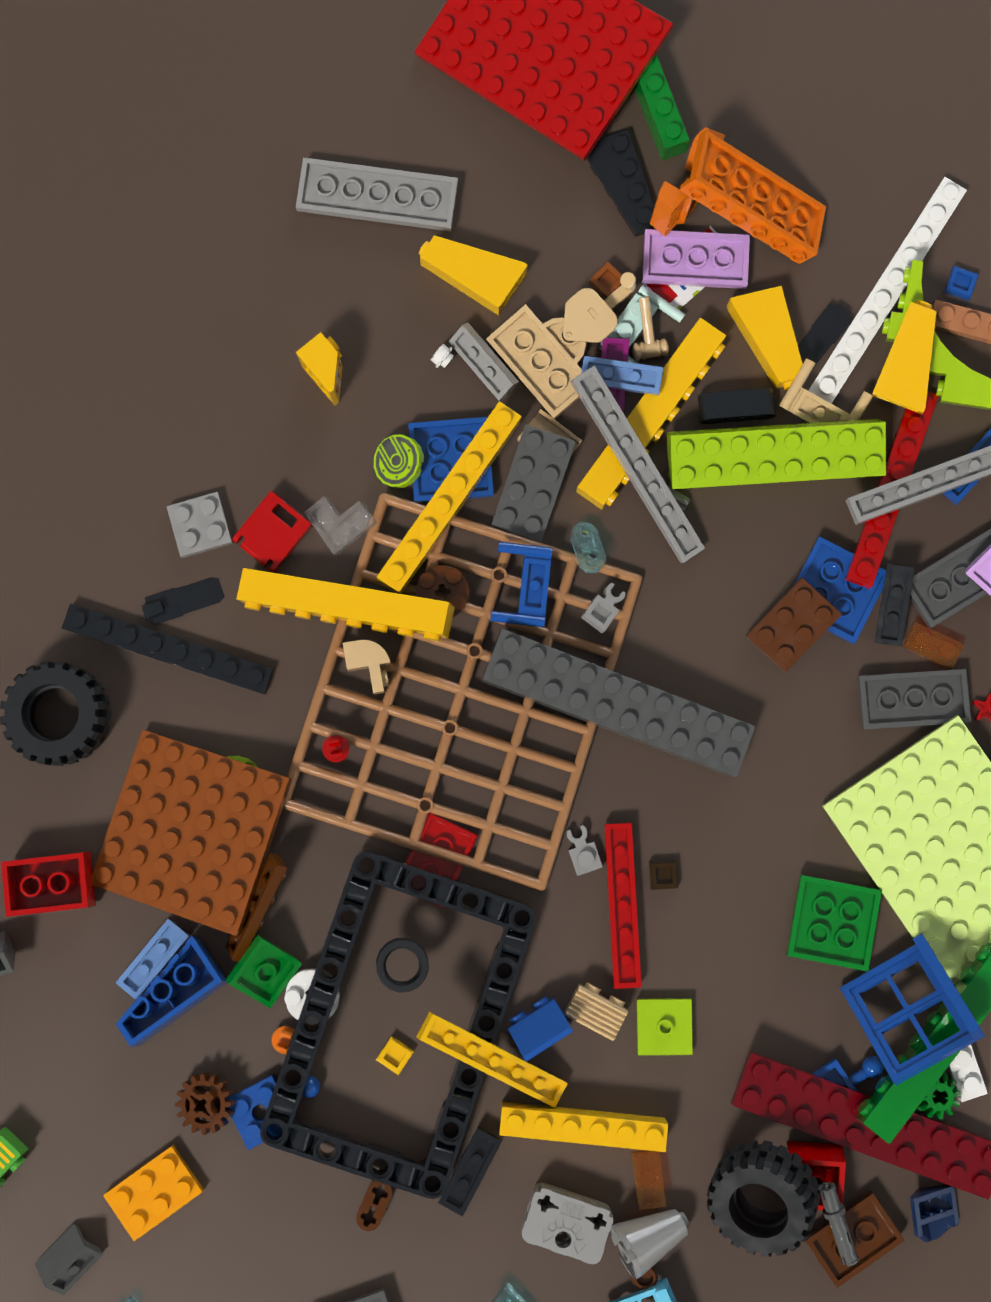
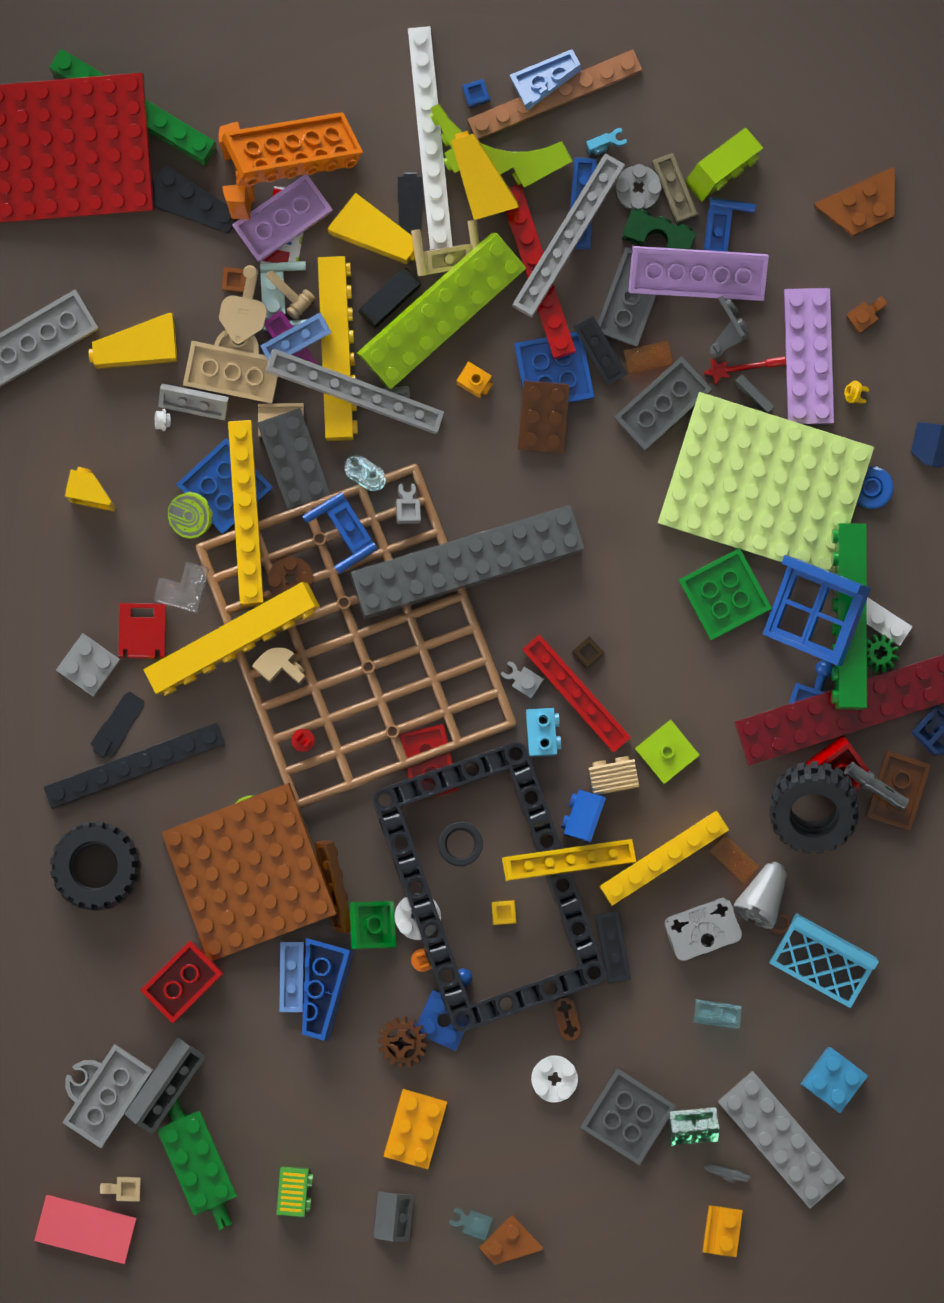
camera: 35 degrees left, 0 degrees up
none -> light orange brick [456,361,493,398]
none -> medium azure brick [526,708,561,757]
none -> white plate [531,1055,578,1102]

